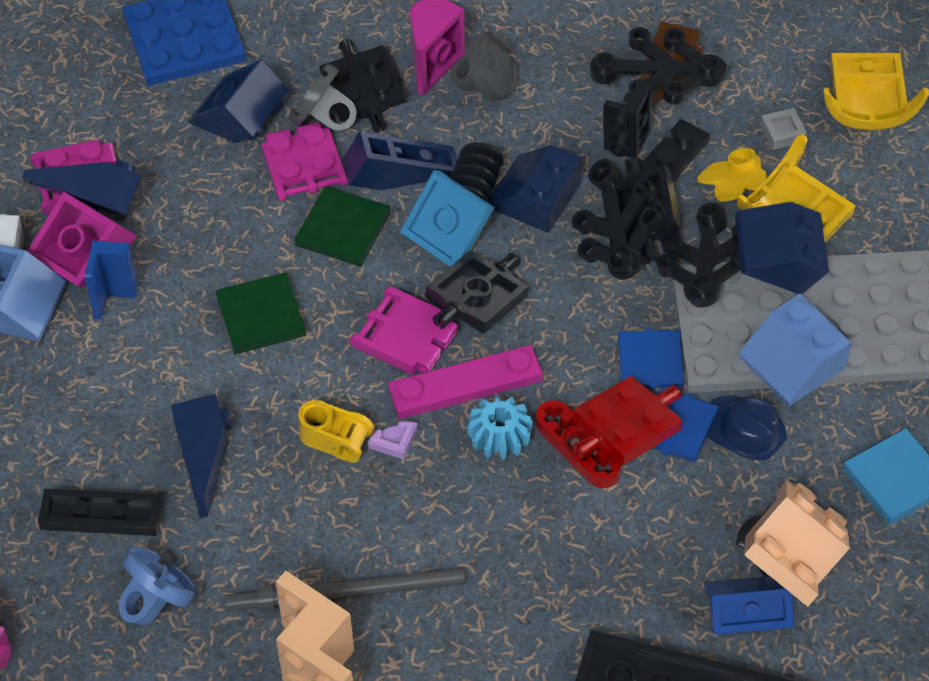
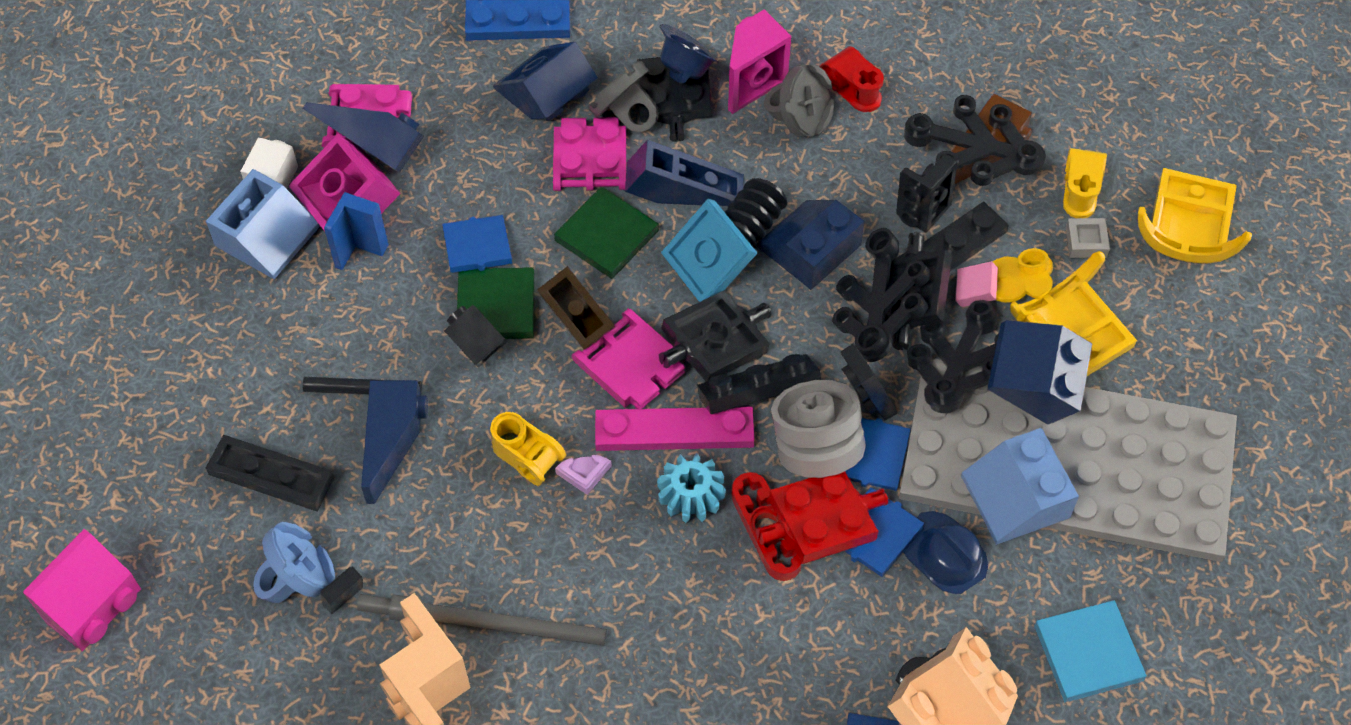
camera: 15 degrees right, 5 degrees up
none -> black bar [303,377,422,395]
none -> black tile [320,566,363,614]
none -> blue piece [442,215,512,273]
none -> black brick [444,305,507,367]
none -> dark brown slope [537,266,615,350]
none -> dark blue piece [660,24,719,84]
none -> black plate [697,354,821,415]
none -> light grey wheel [771,380,866,478]
none -> red piece [820,46,884,112]
none -> black plate [840,343,898,421]
none -> bright pink tile [956,261,998,307]
none -> yellow piece [1063,148,1107,218]

